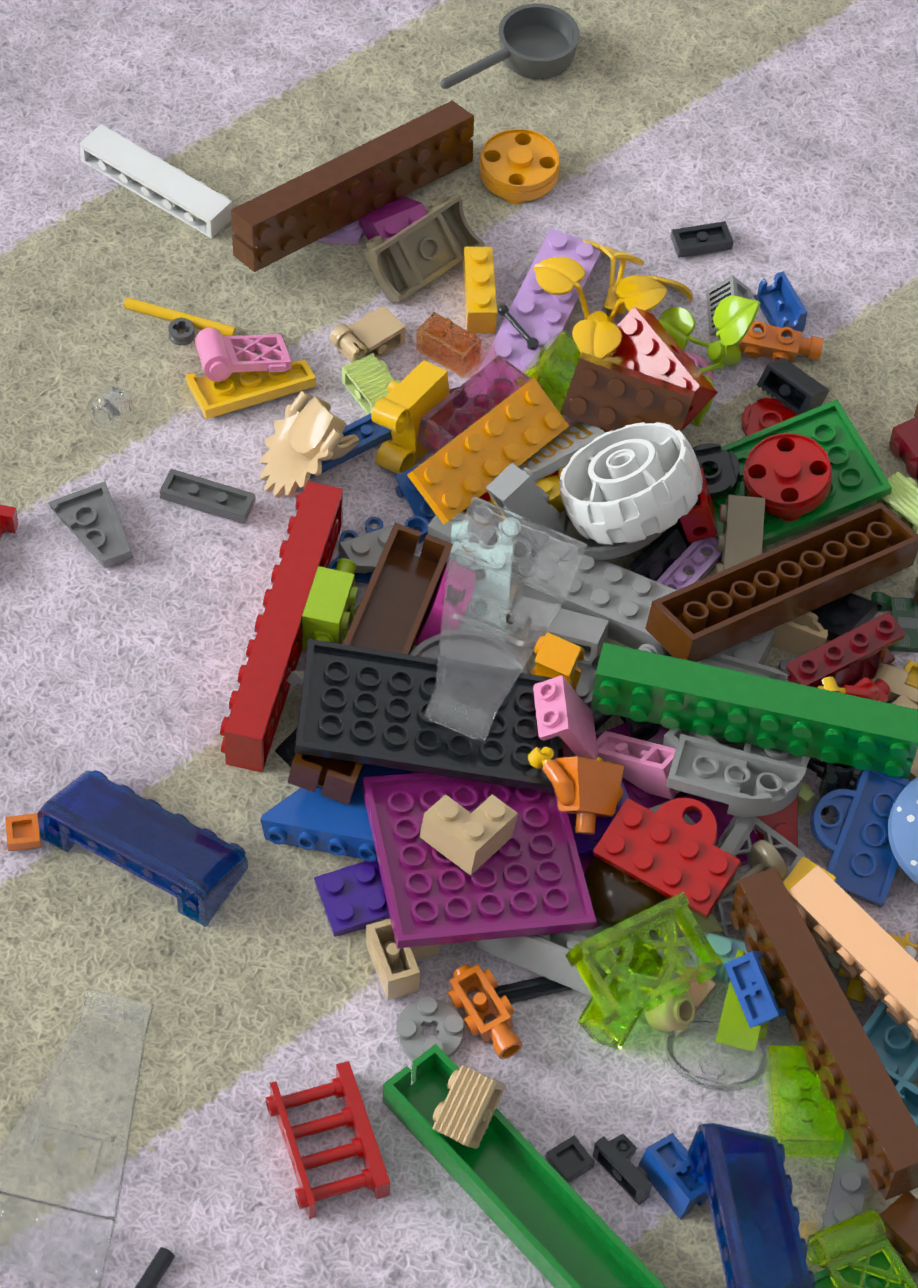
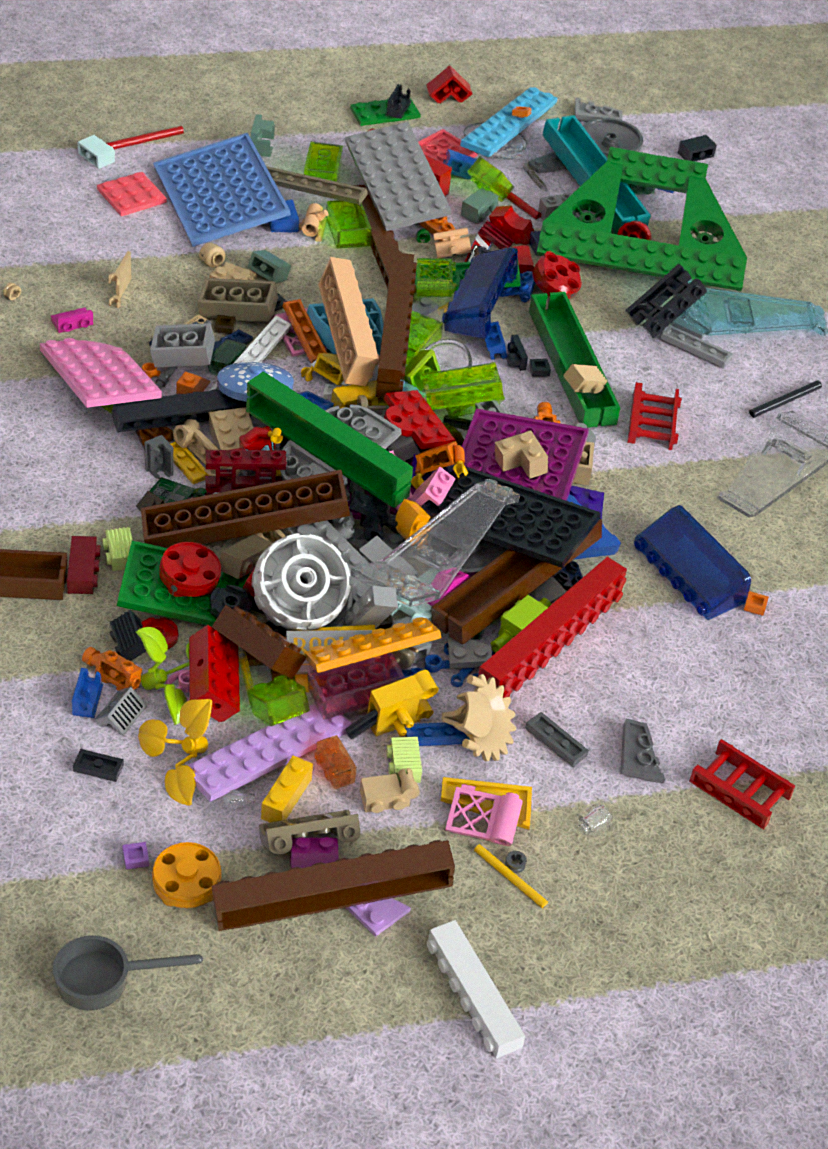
camera: 155 degrees left, 10 degrees down
black hinge [497,305,539,350] -> none
yellow plant [533,257,667,359] -> none
blue hinge [724,950,787,1028] -> none
none -> medium lavender plate [122,842,149,870]

